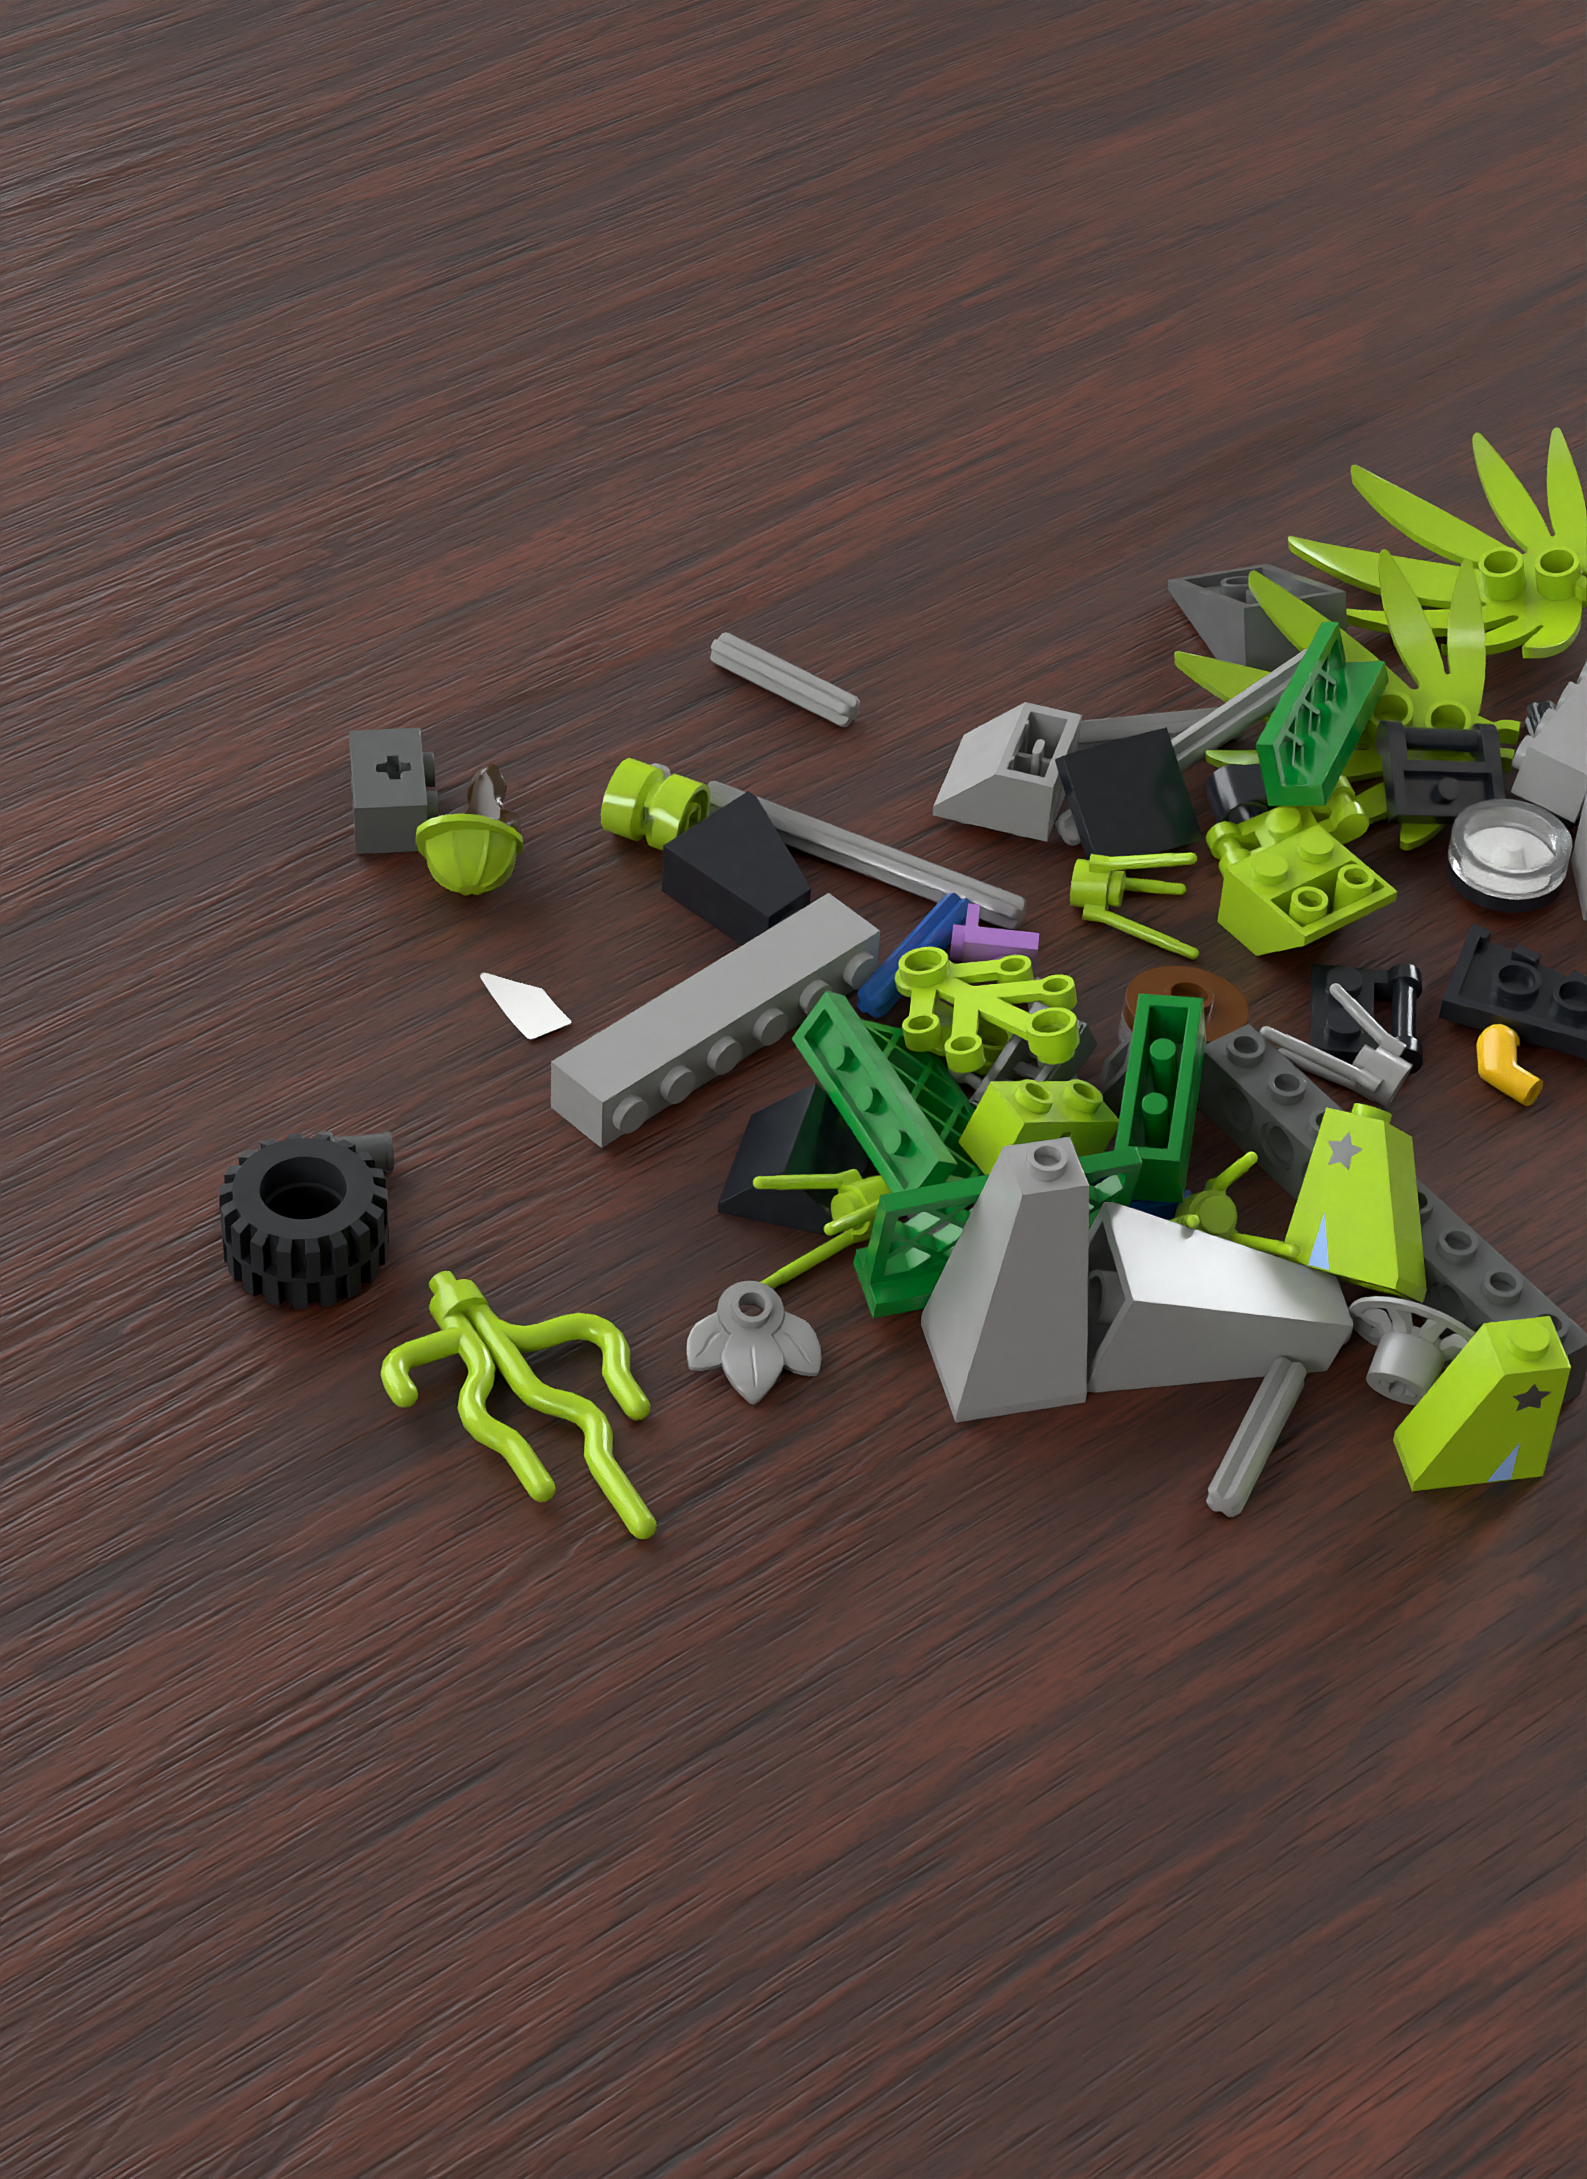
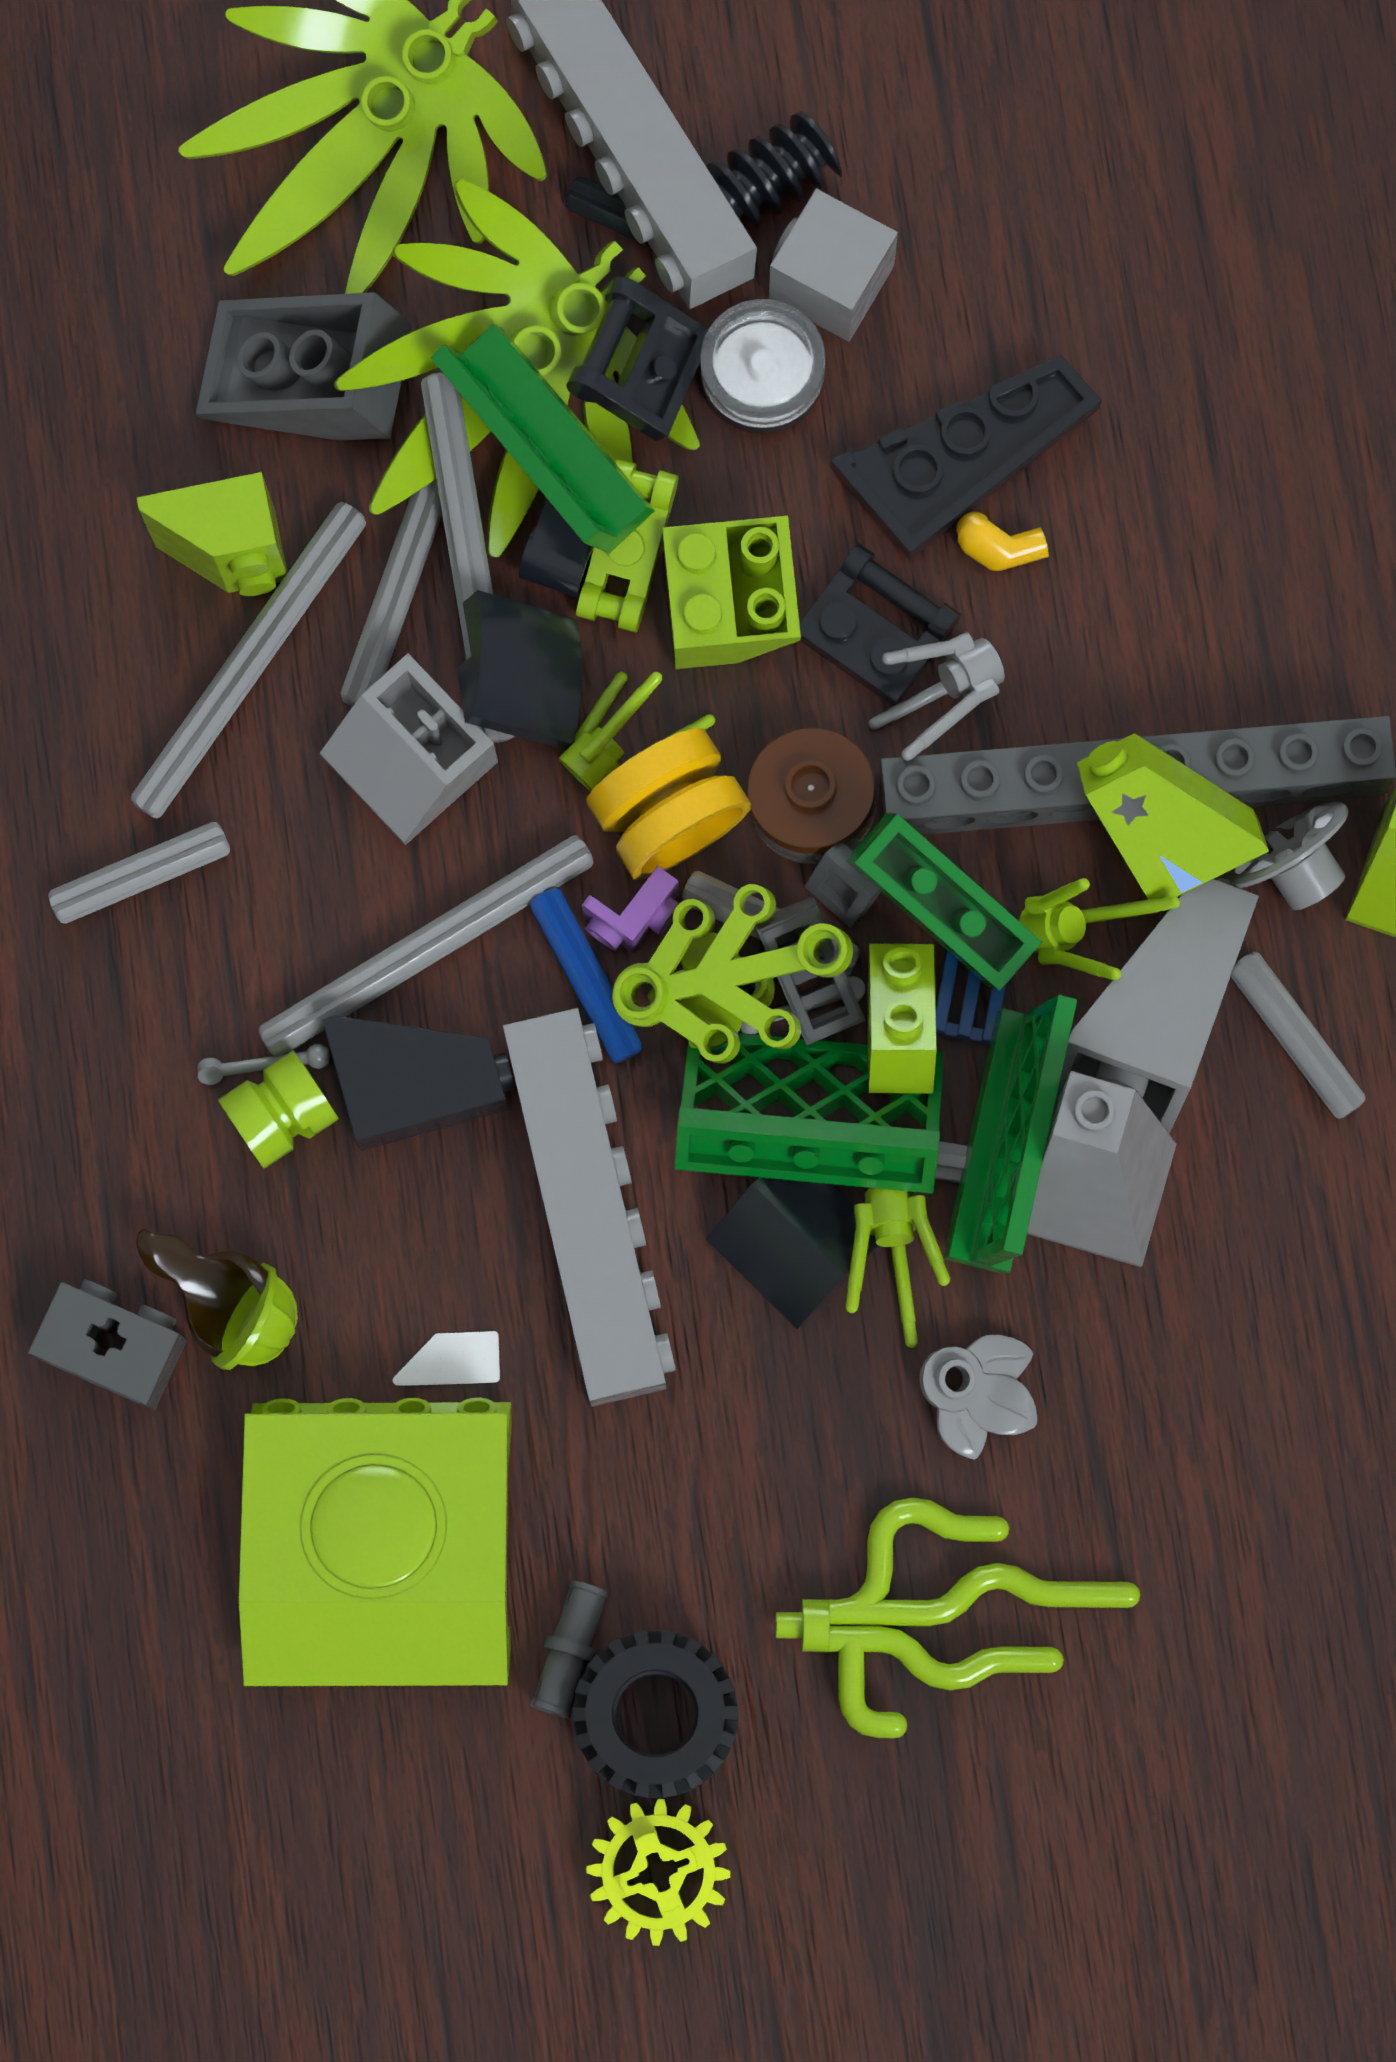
camera: 55 degrees left, 35 degrees up
none -> light grey axle [131,502,366,819]
none -> lime slope [137,472,288,596]
none -> lime panel [239,1398,512,1686]
none -> yellow wheel [586,728,751,879]
none -> neon yellow gear [586,1799,730,1946]

